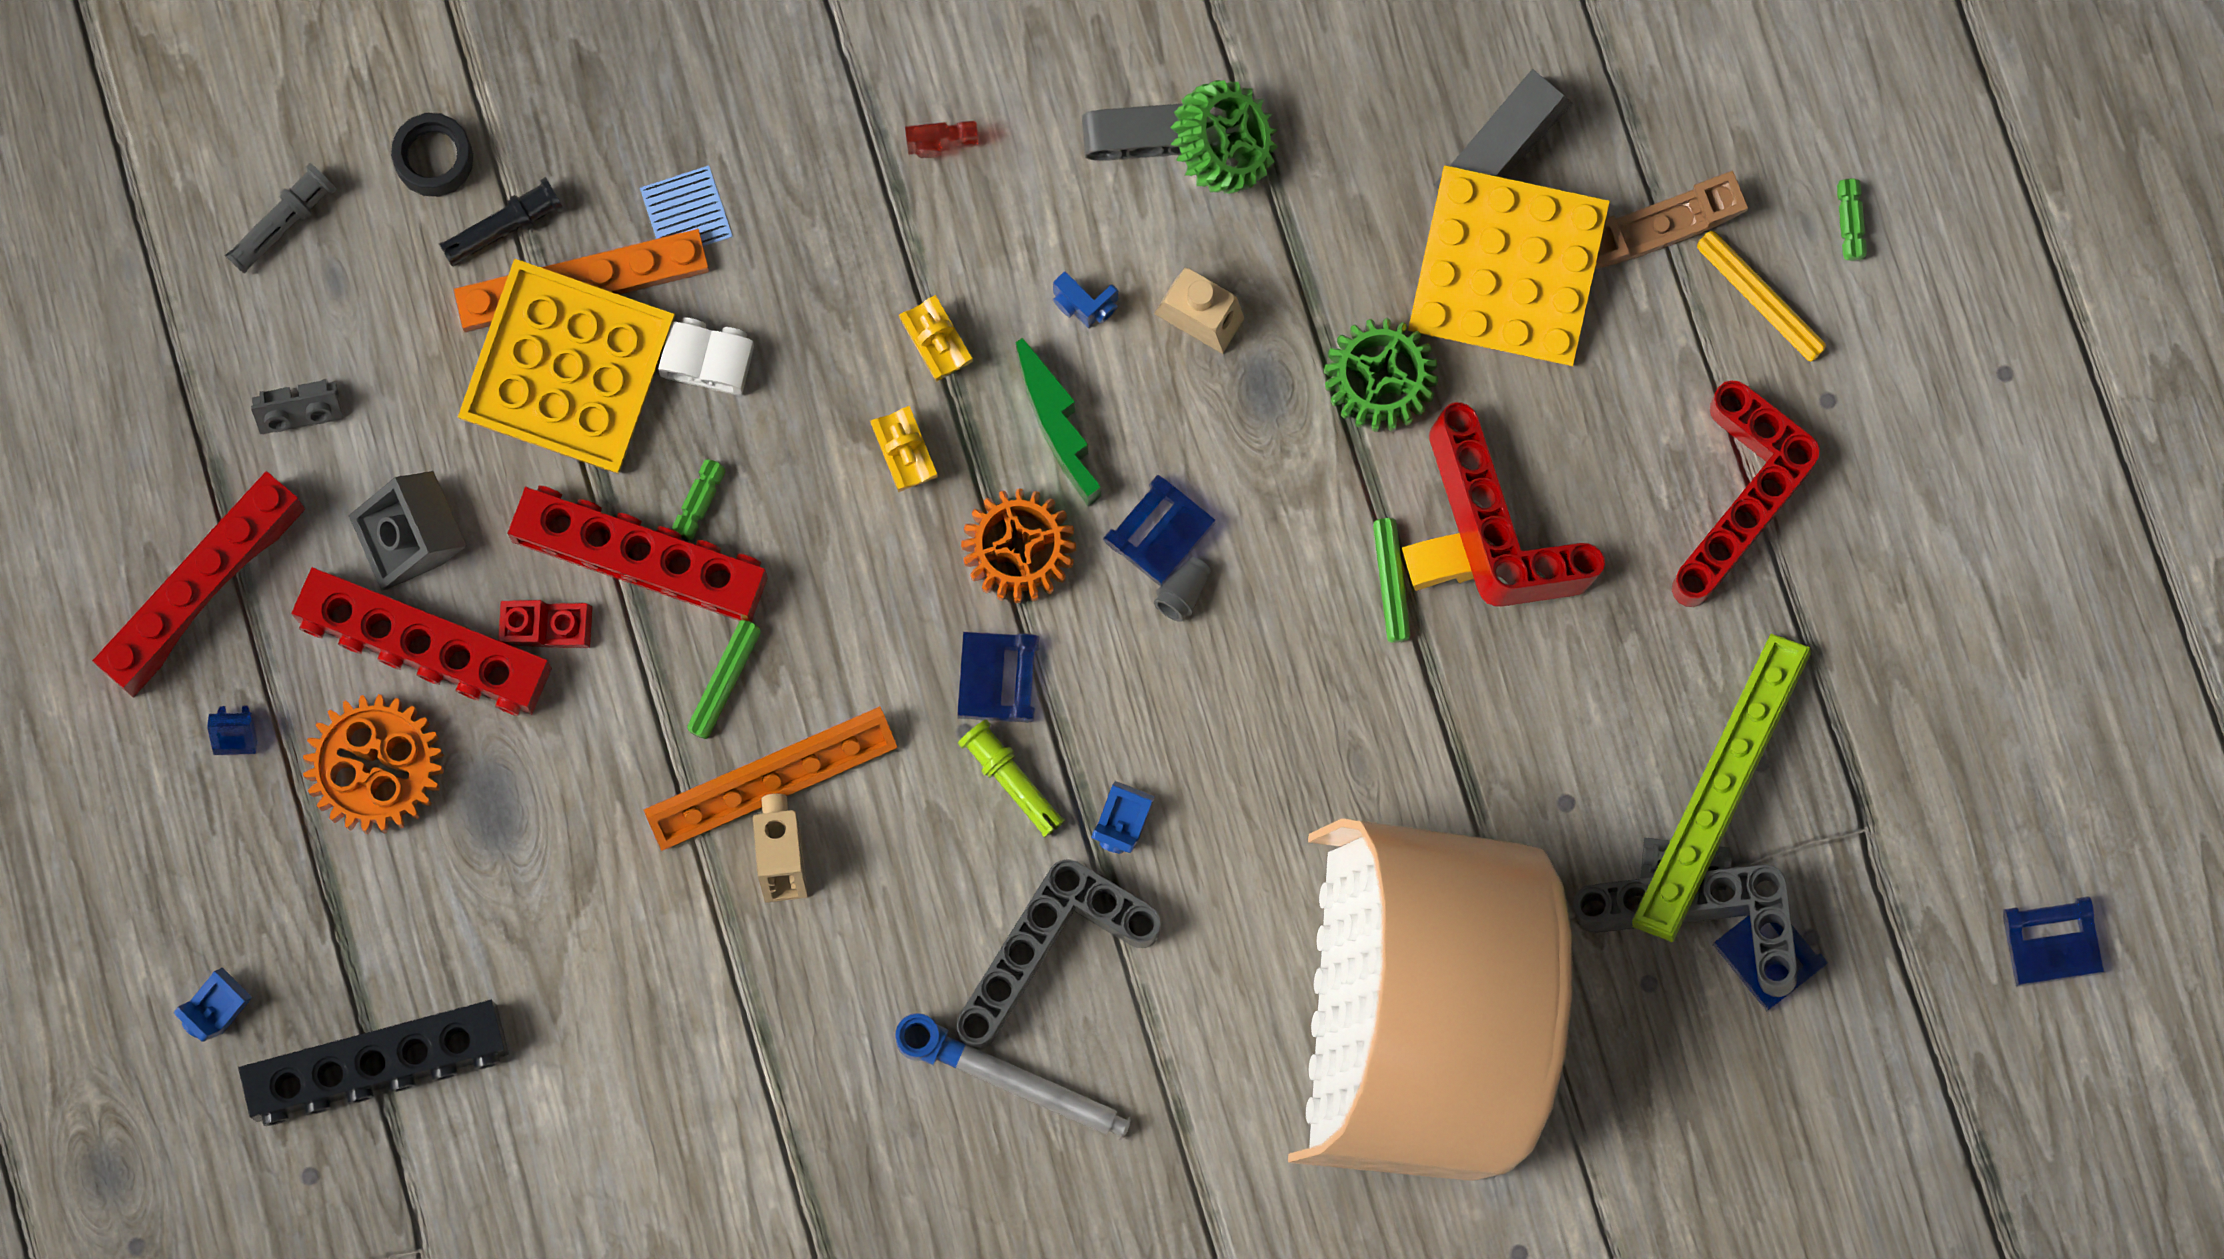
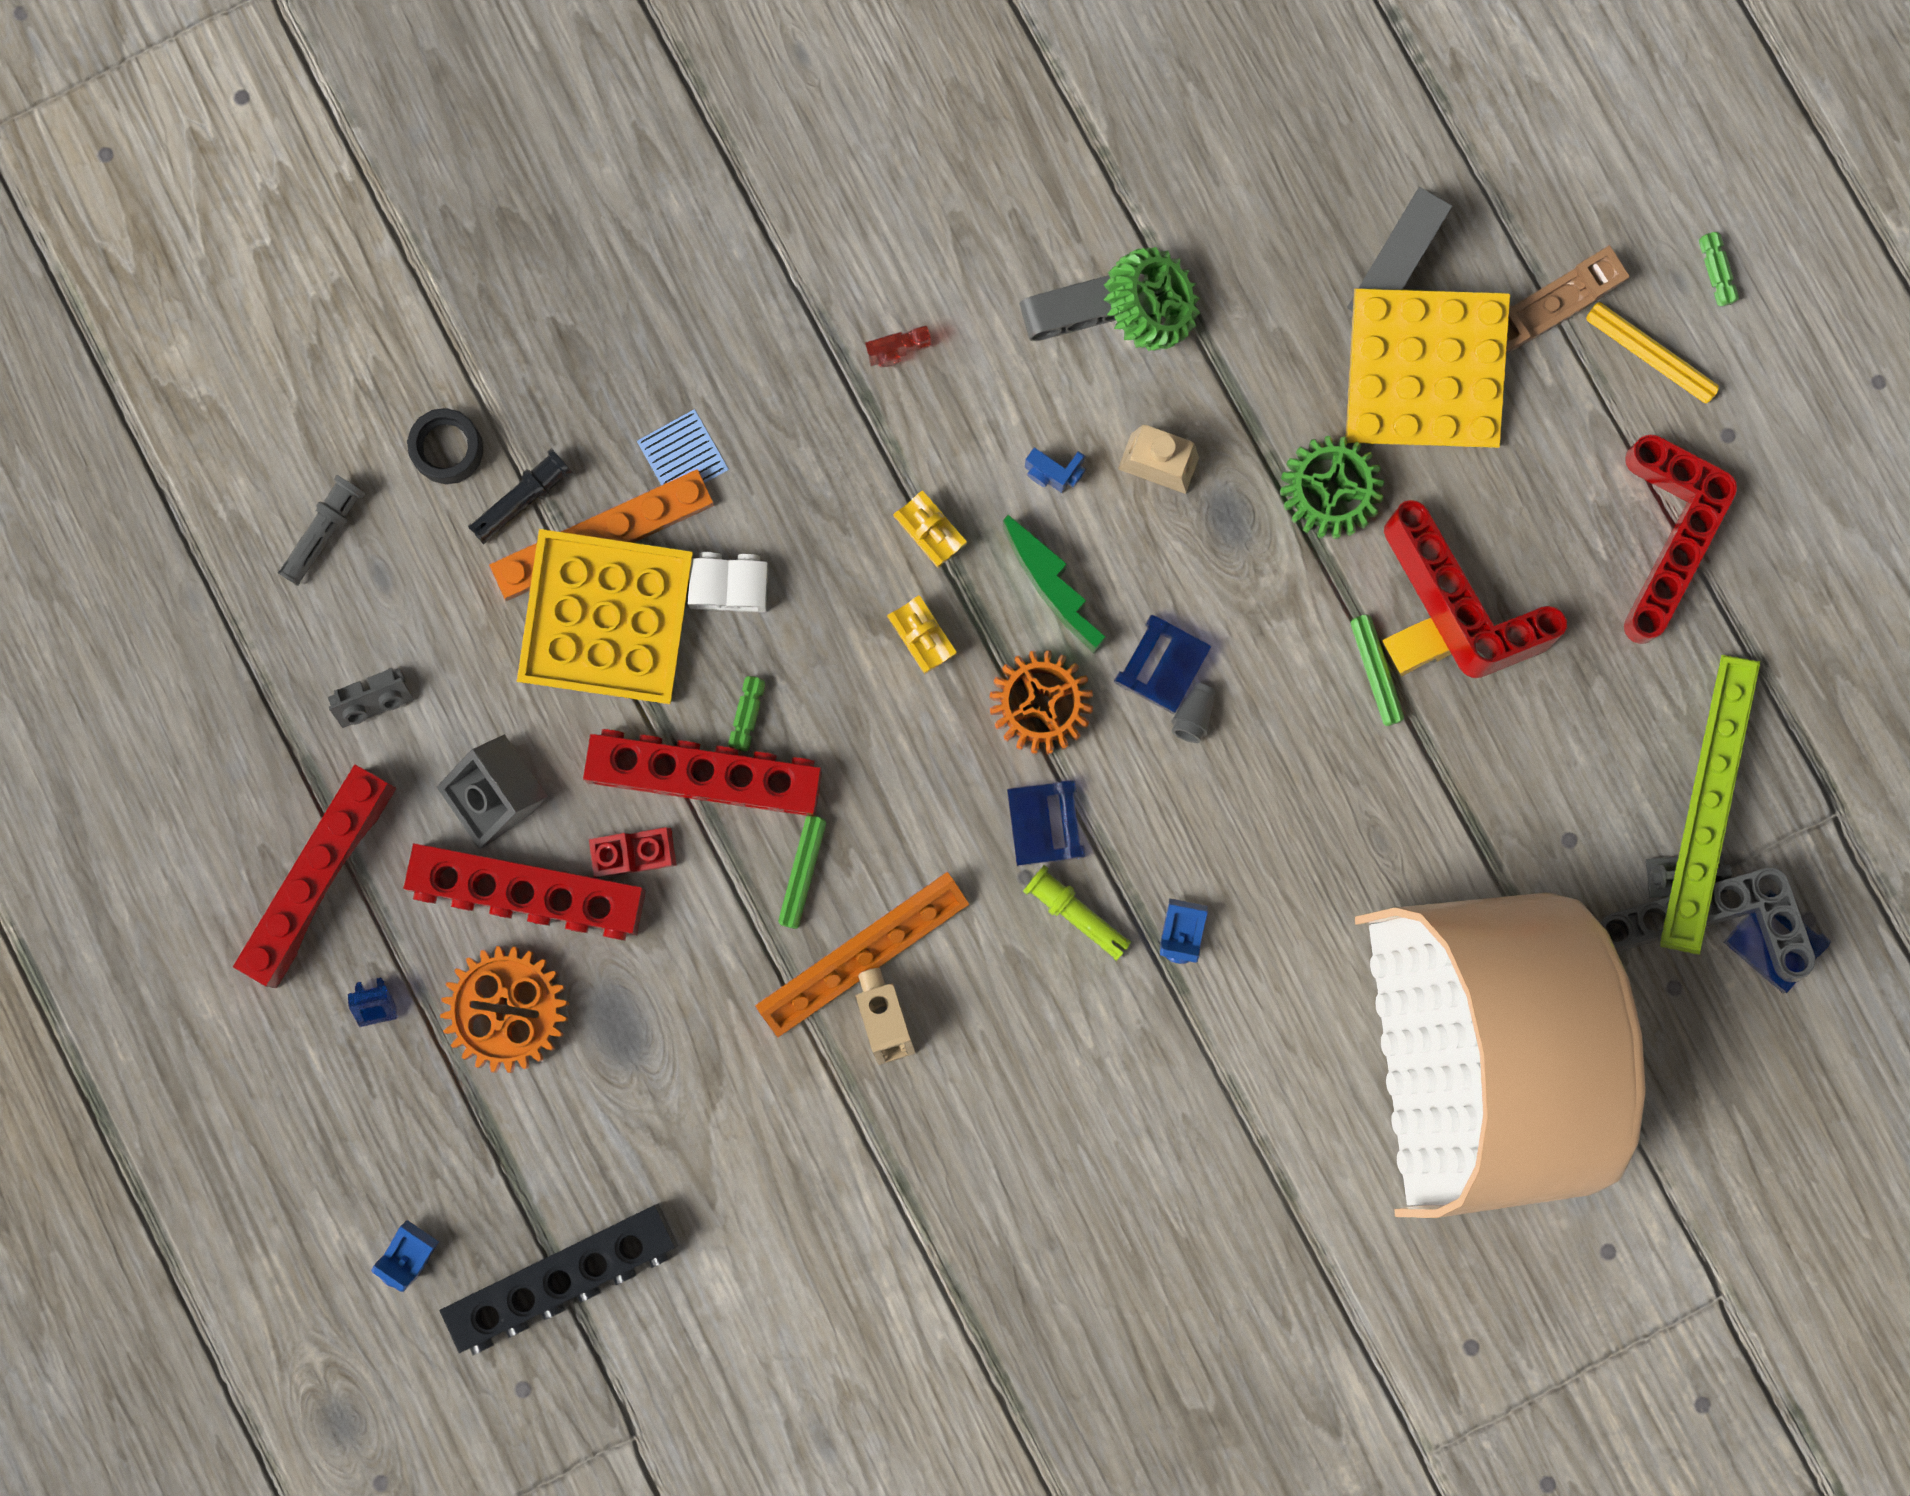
camera: 10 degrees left, 5 degrees up
flat silver piece [895,1014,1131,1140] -> none
dark grey beam [957,859,1160,1050] -> none

